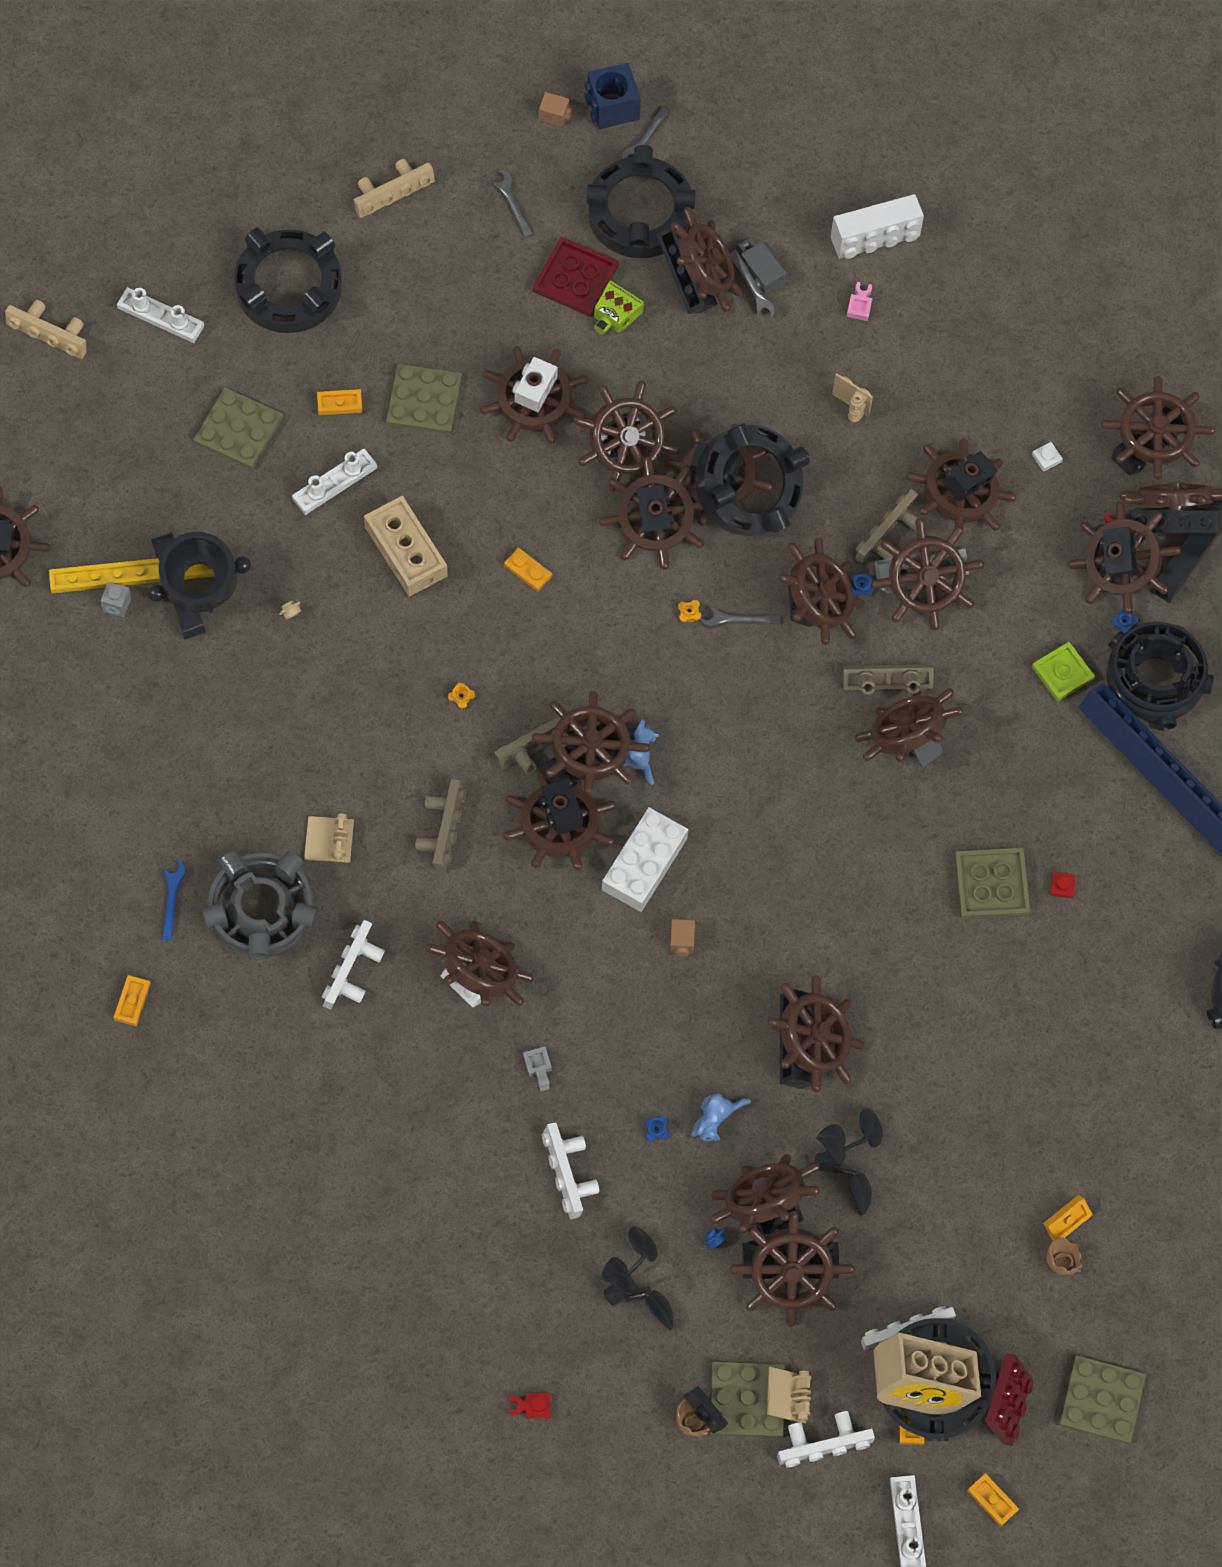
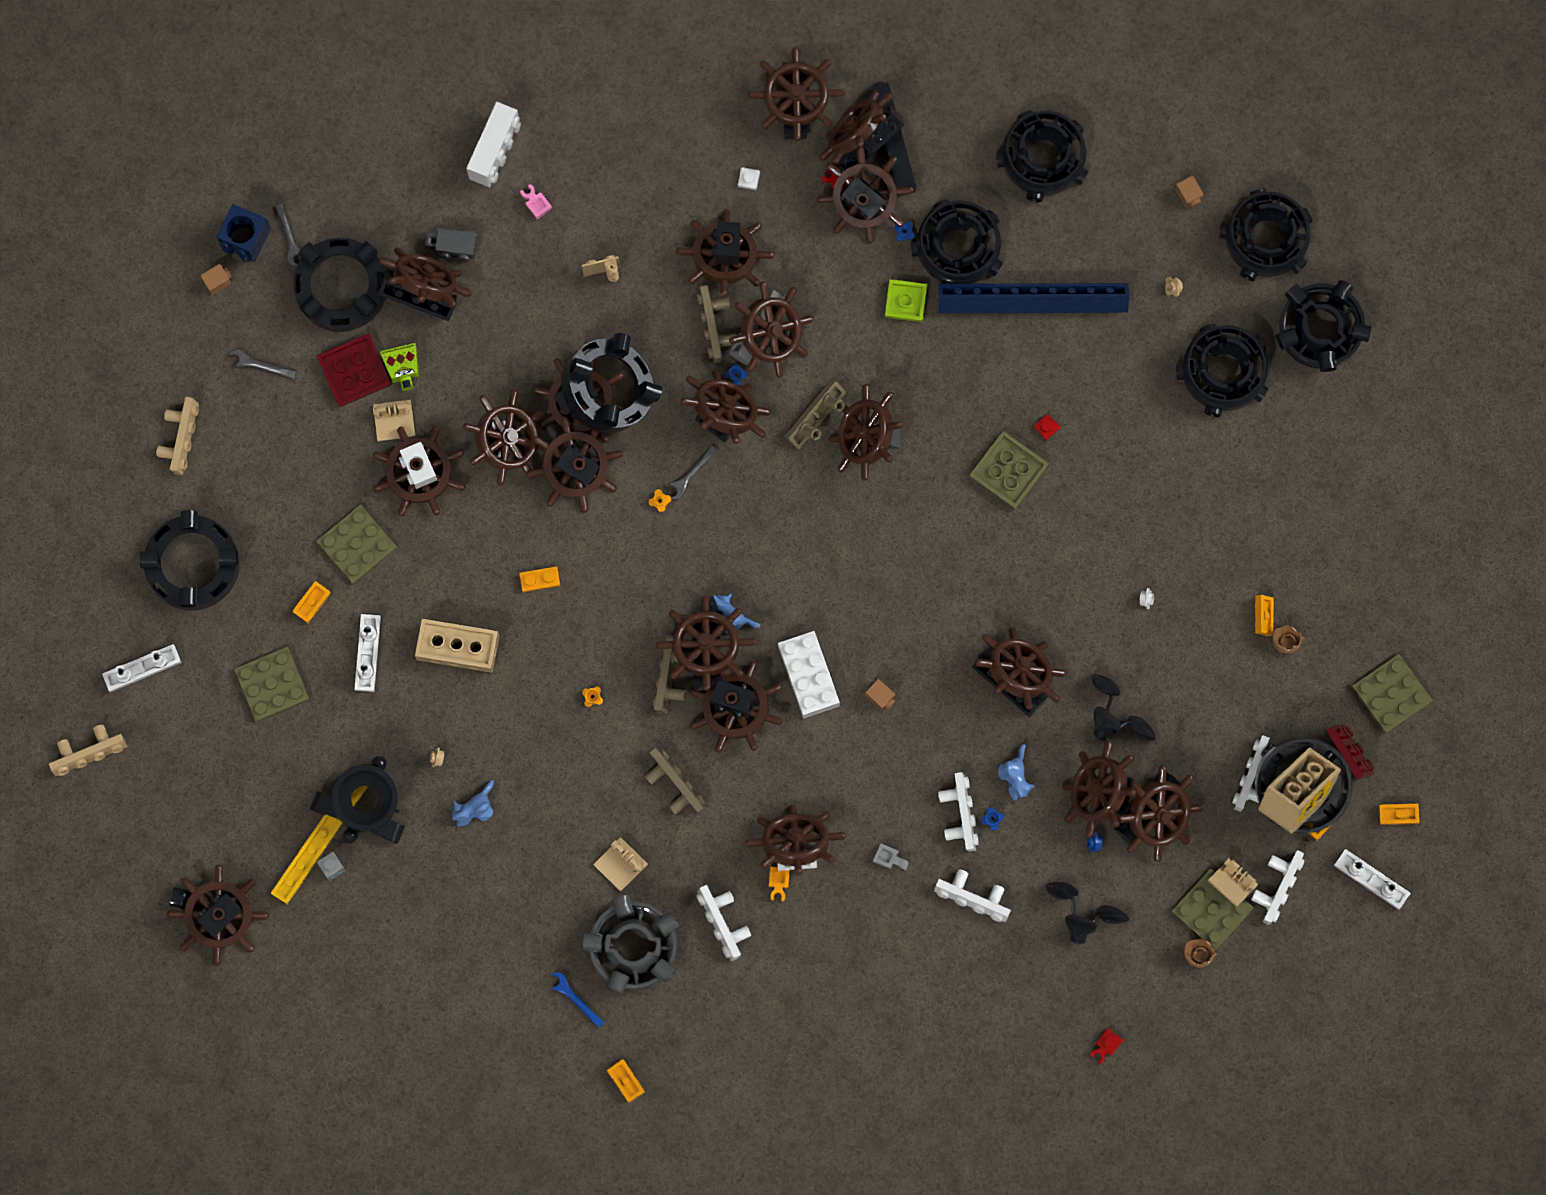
camera: 45 degrees left, 10 degrees up
black plate [683,1386,728,1434] -> none
flat silver piece [730,250,778,318] -> none
none -> tan hinge [373,400,415,441]
none -> medium blue animal [452,780,494,826]
none -> light orange plate [769,867,790,902]
none -> white plate [938,772,979,852]
none -> white plate [1140,588,1154,609]

